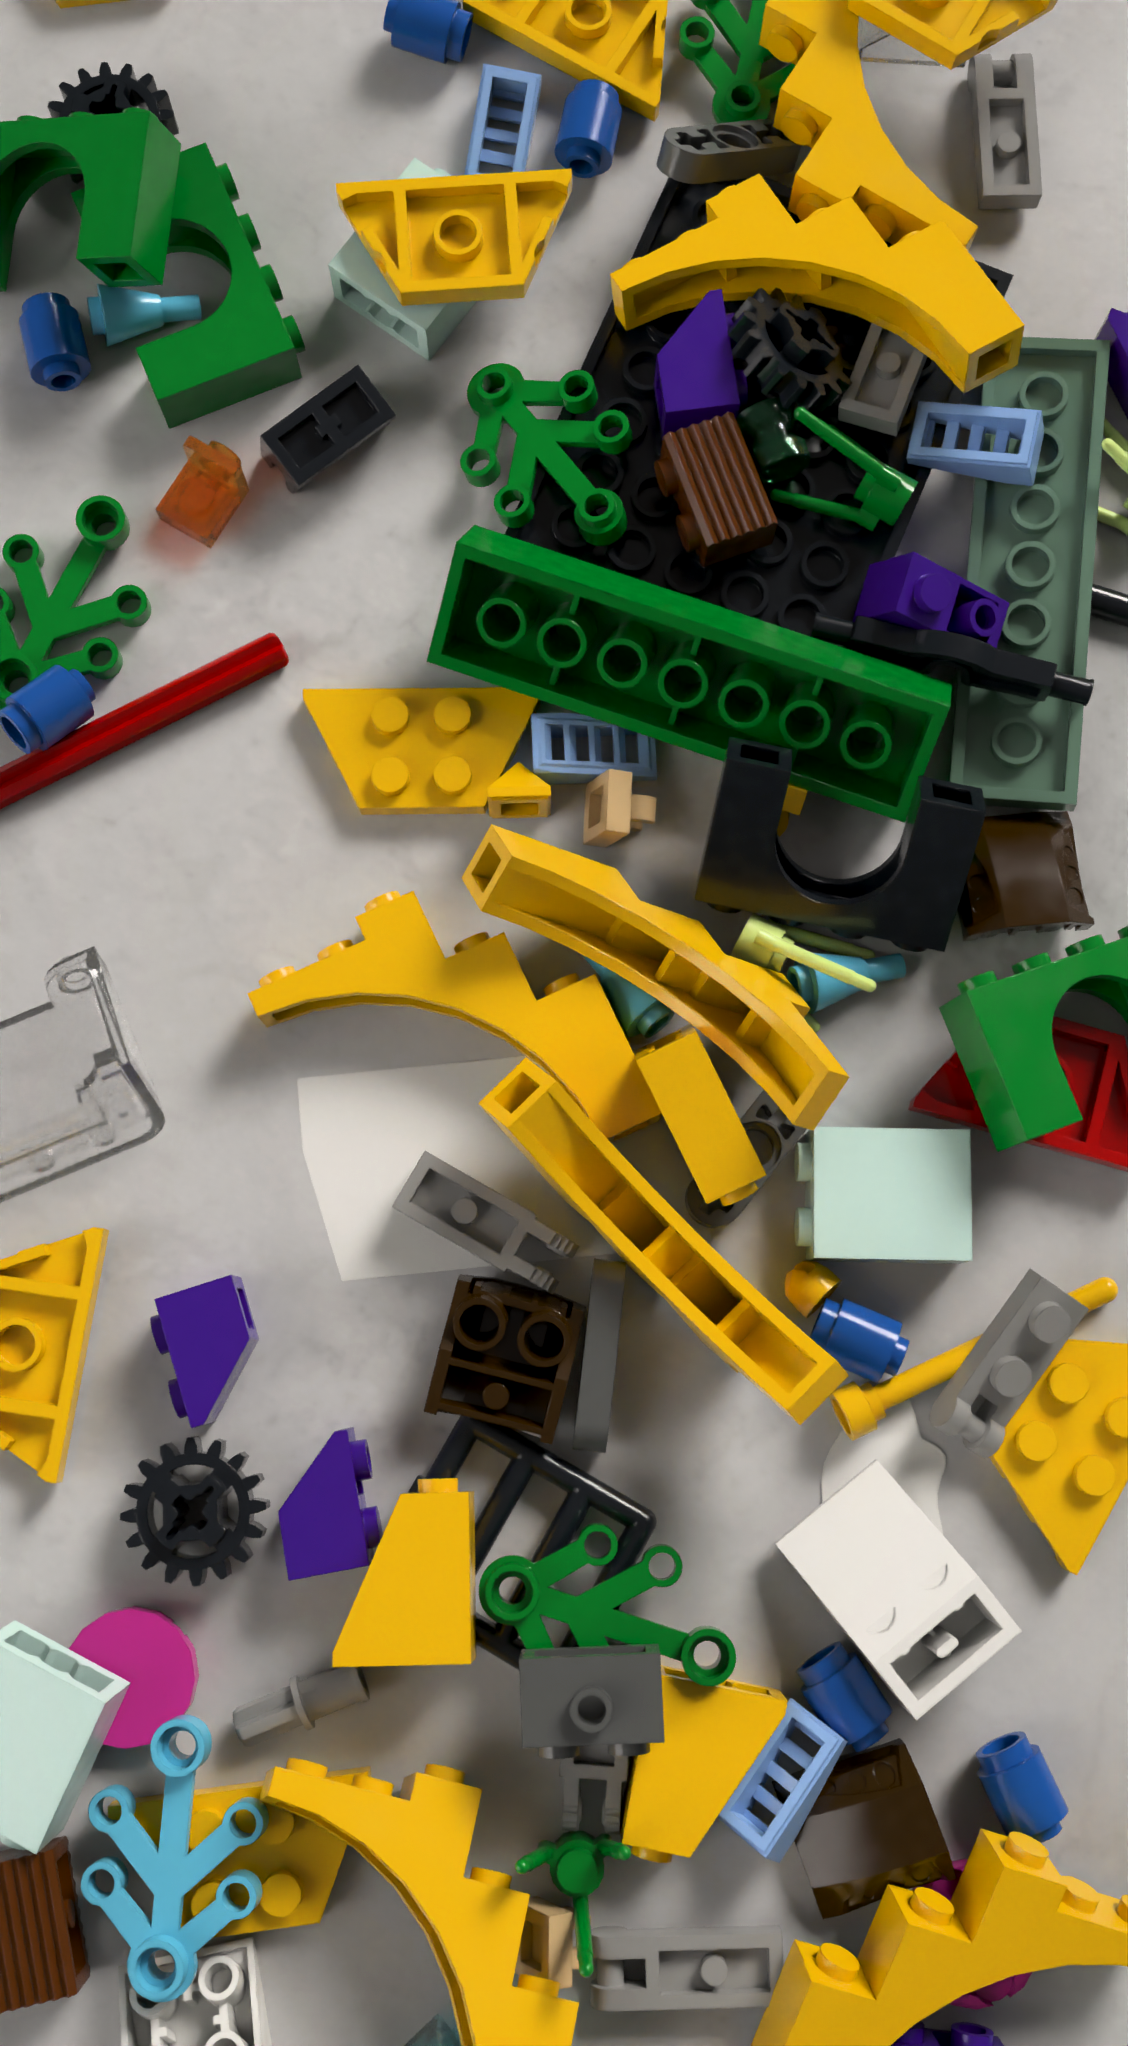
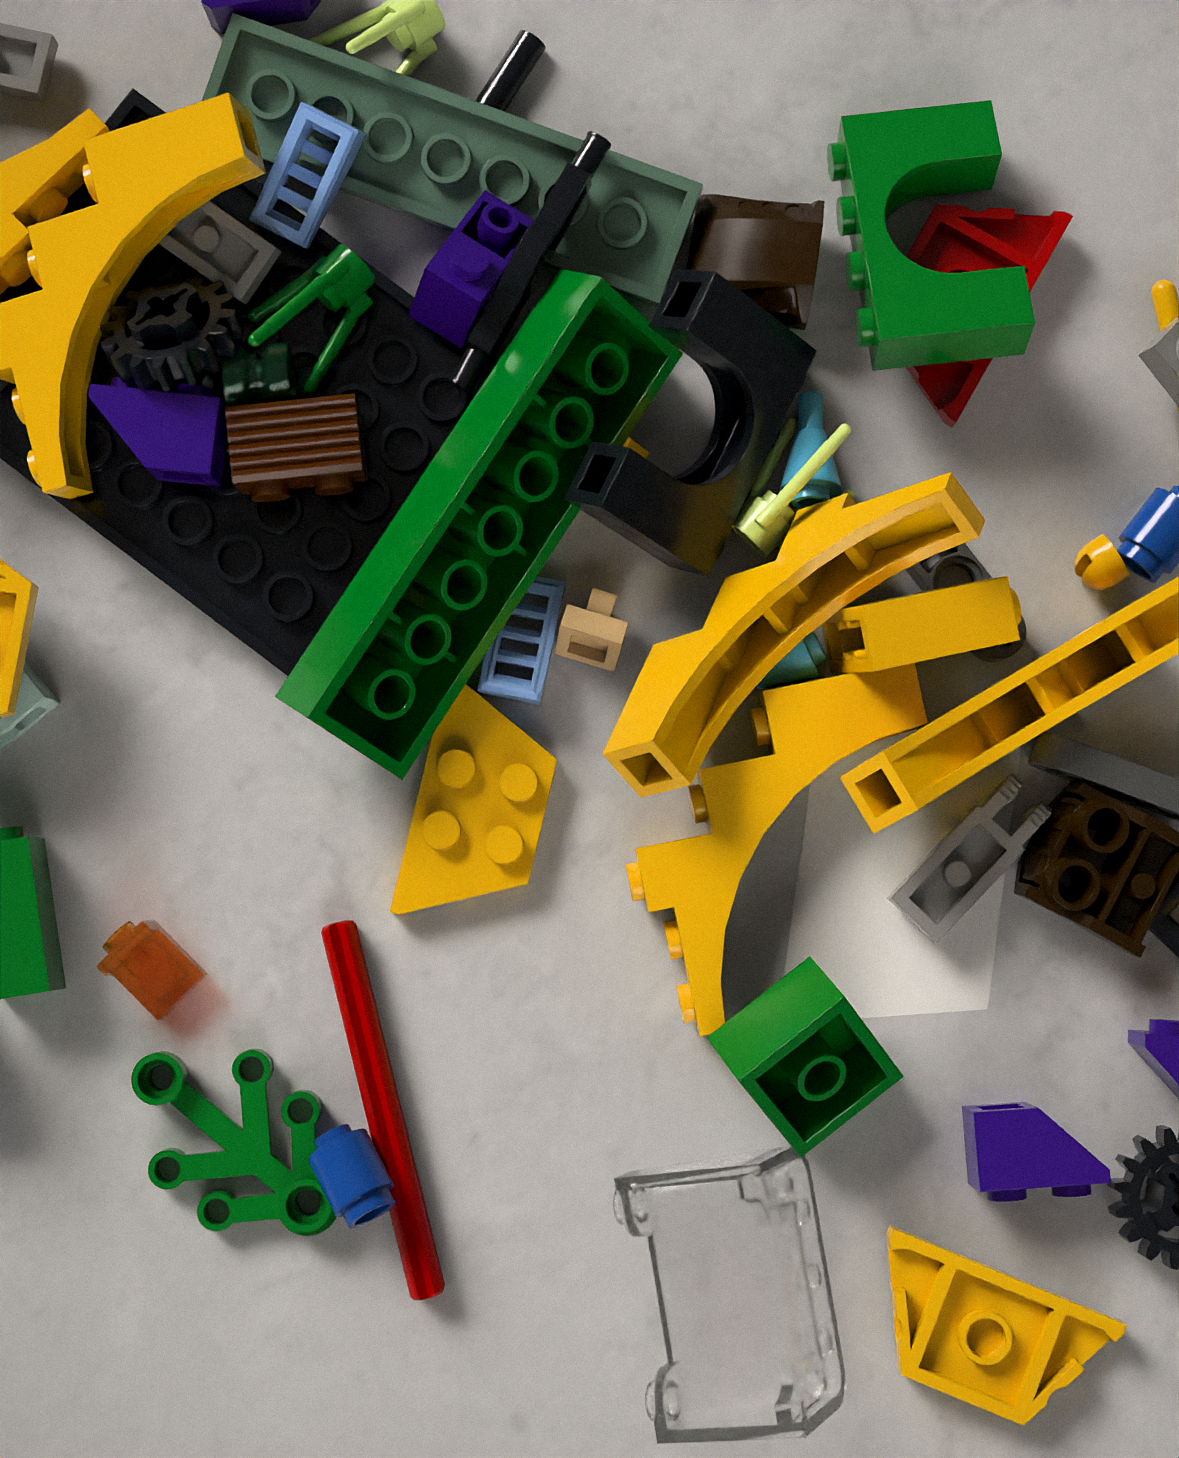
camera: 75 degrees left, 5 degrees up
black hinge [260,365,396,494] -> none
green plant [460,363,633,546] -> none
yellow slope [487,762,551,819] -> none
light aqua brick [794,1127,973,1264] -> none
none -> green brick [706,956,904,1158]

